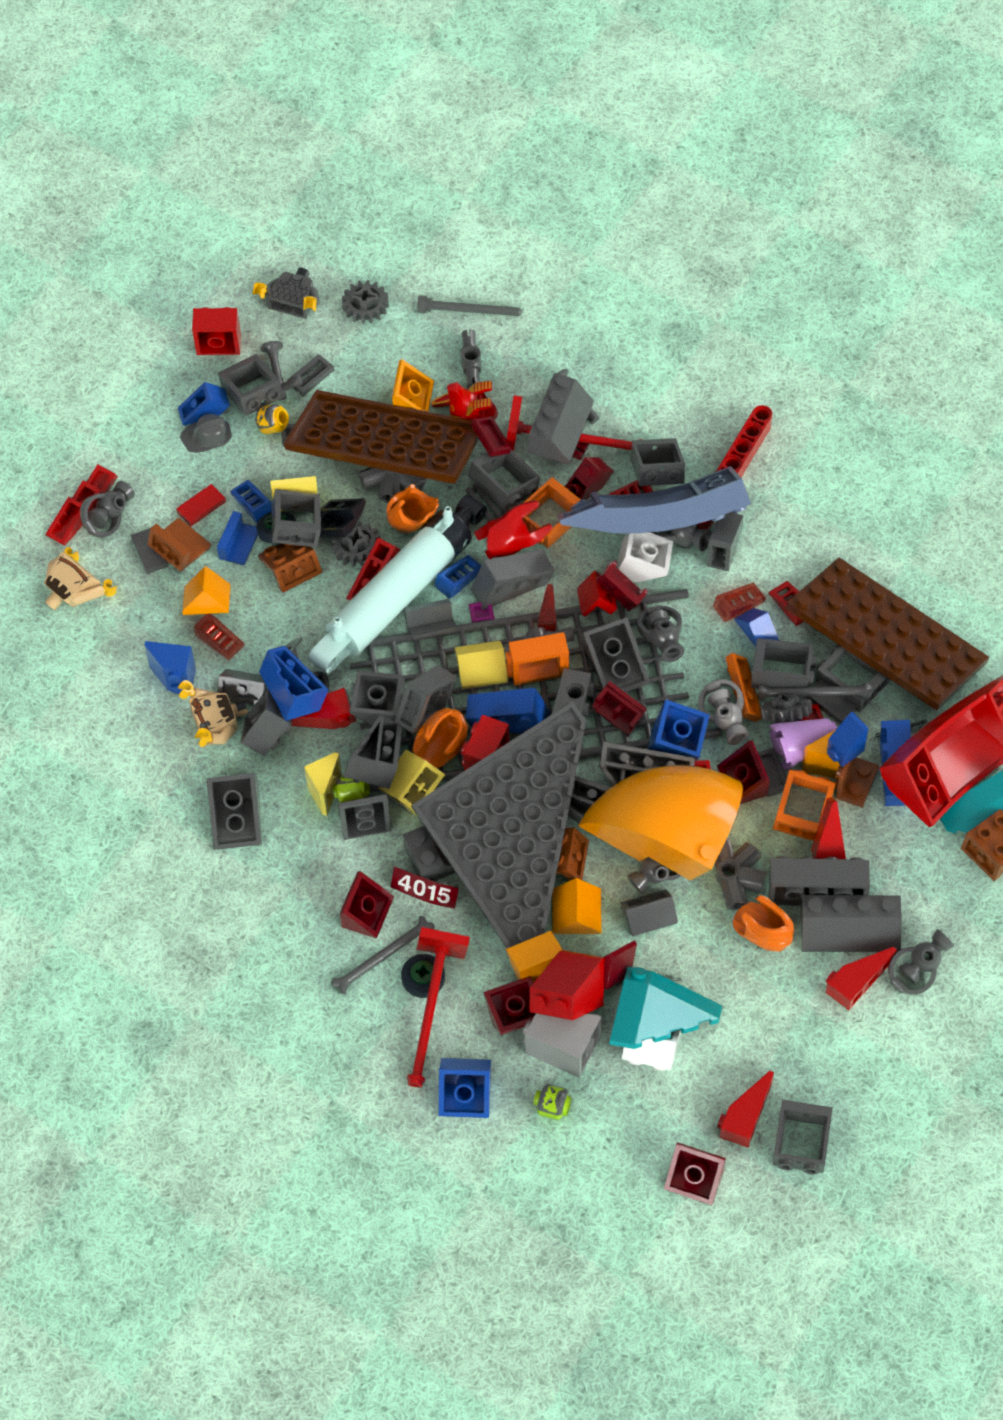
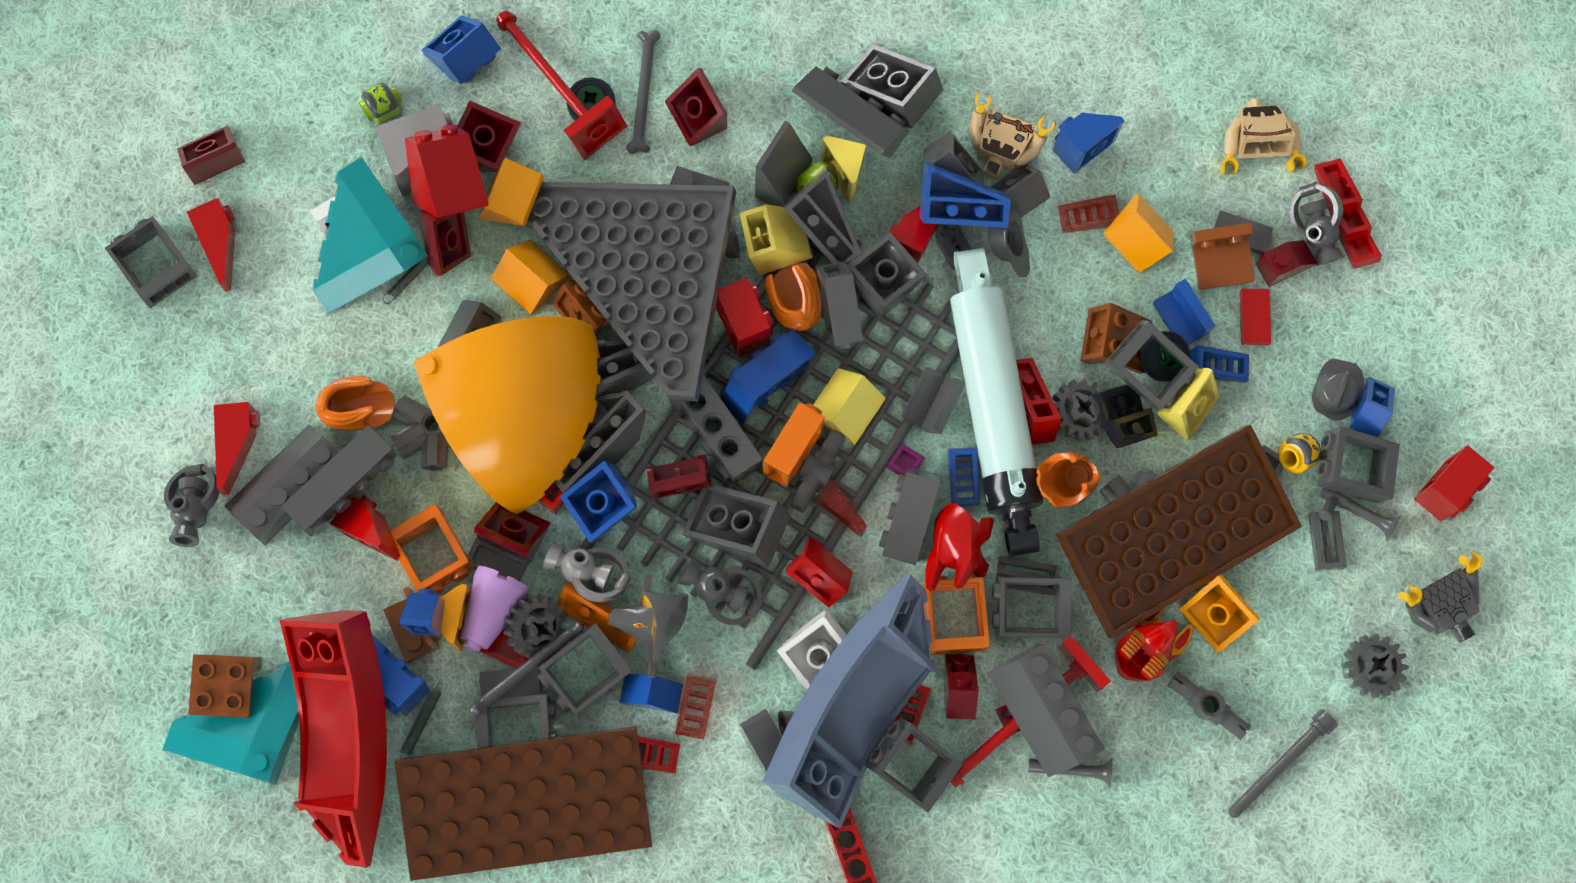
camera: 125 degrees right, 15 degrees up
dark red sticker [390,866,459,909] -> none
dark red tile [471,416,512,457] -> none
dark red hinge [595,560,648,612] -> none
none -> dark grey piece [608,575,688,678]
none -> dark grey slope [792,66,909,158]
none -> dark red slope [1255,240,1317,287]

